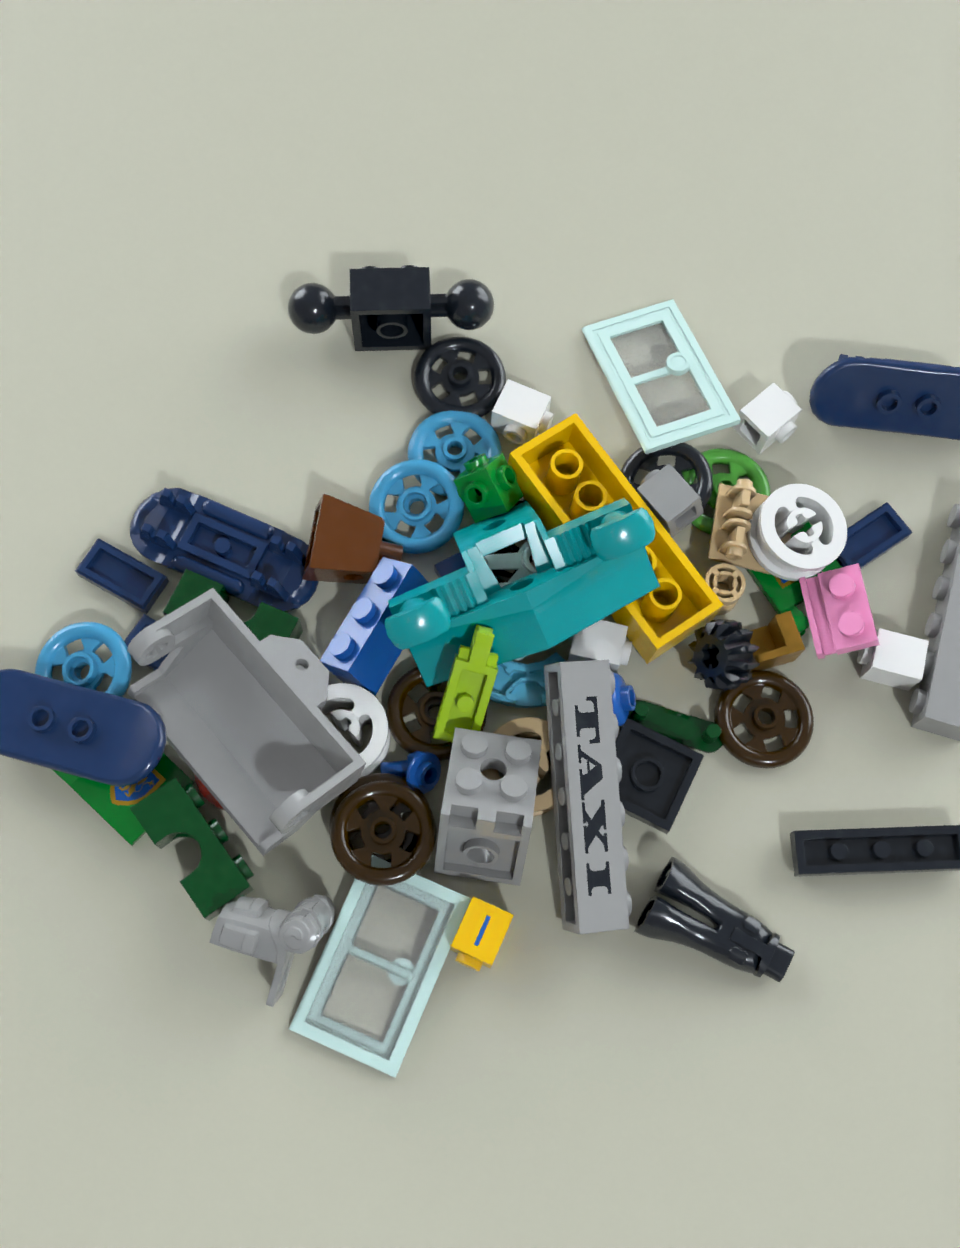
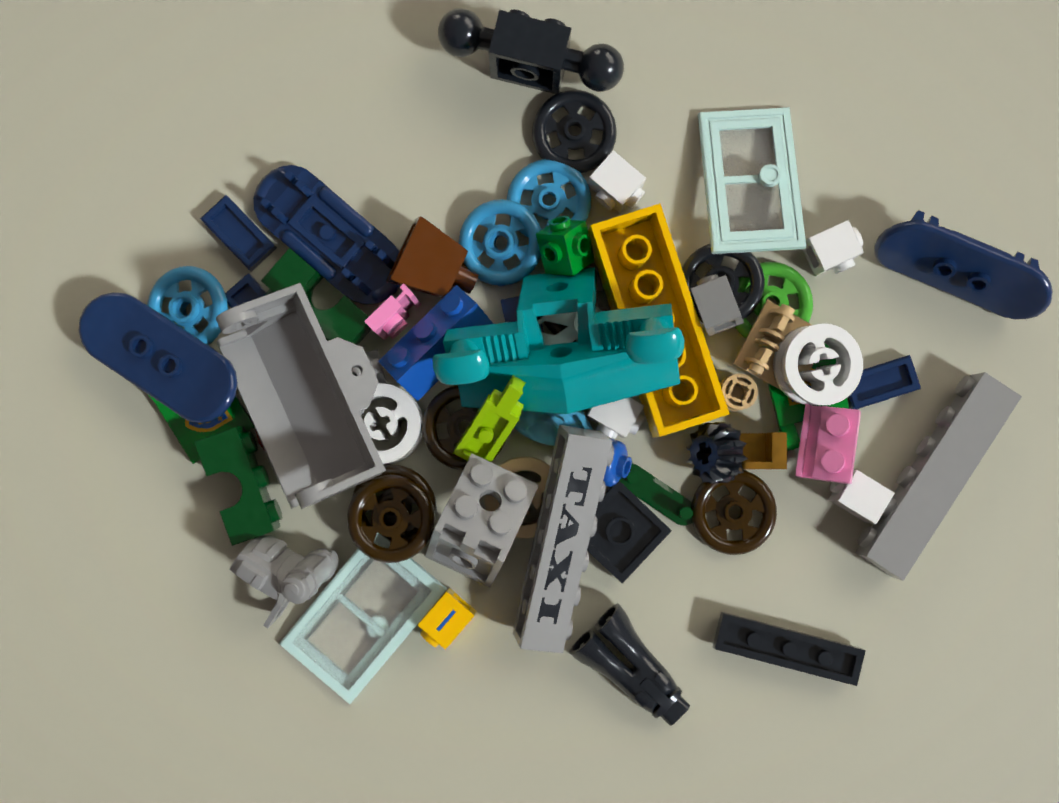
camera: 20 degrees right, 15 degrees up
blue plate [380,751,441,794] -> none
none -> bright pink plate [364,283,421,340]

